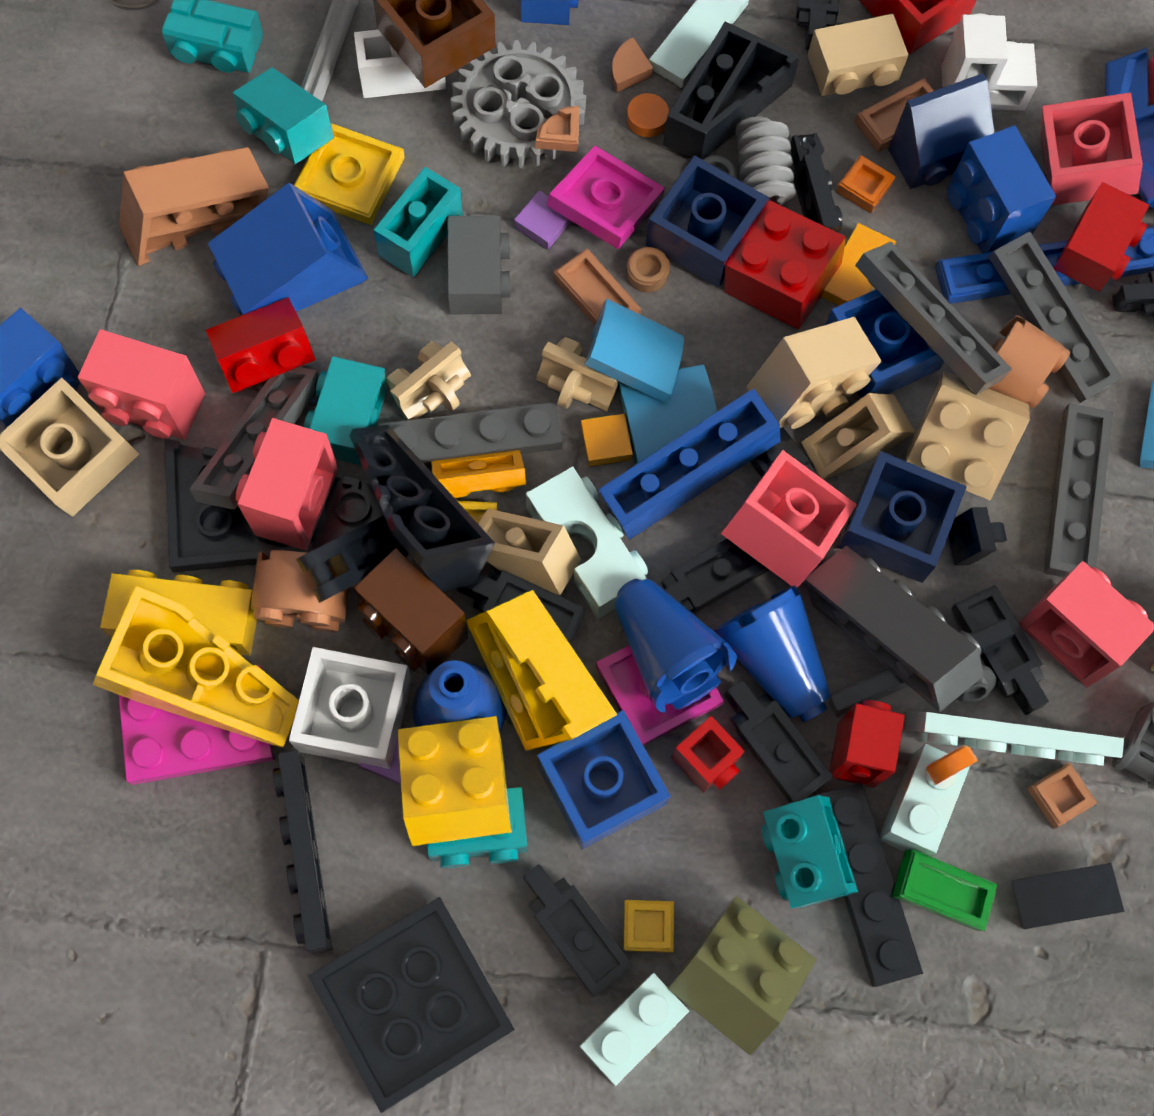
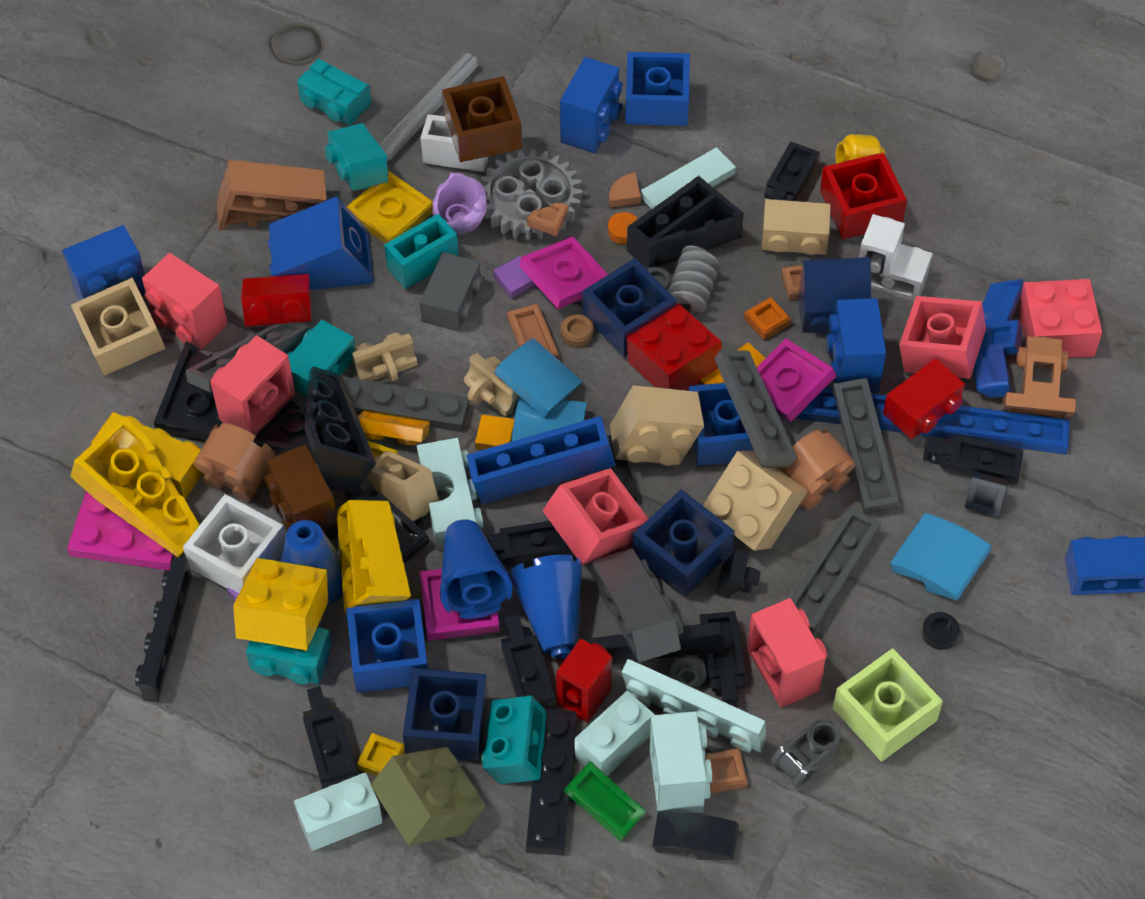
camera: 25 degrees right, 15 degrees down
black plate [296,515,408,603] -> none
black plate [308,897,515,1113] -> none
red brick [671,716,745,793] -> none
black hinge [790,133,842,232] -> none
tan slope [801,393,915,480] -> none
orange tile [925,745,978,786] -> none
none -> dark blue brick [403,668,488,761]
none -> lavender hair [433,173,487,235]
none -> light aqua brick [649,711,712,813]
none -> dark pink plate [757,339,836,423]

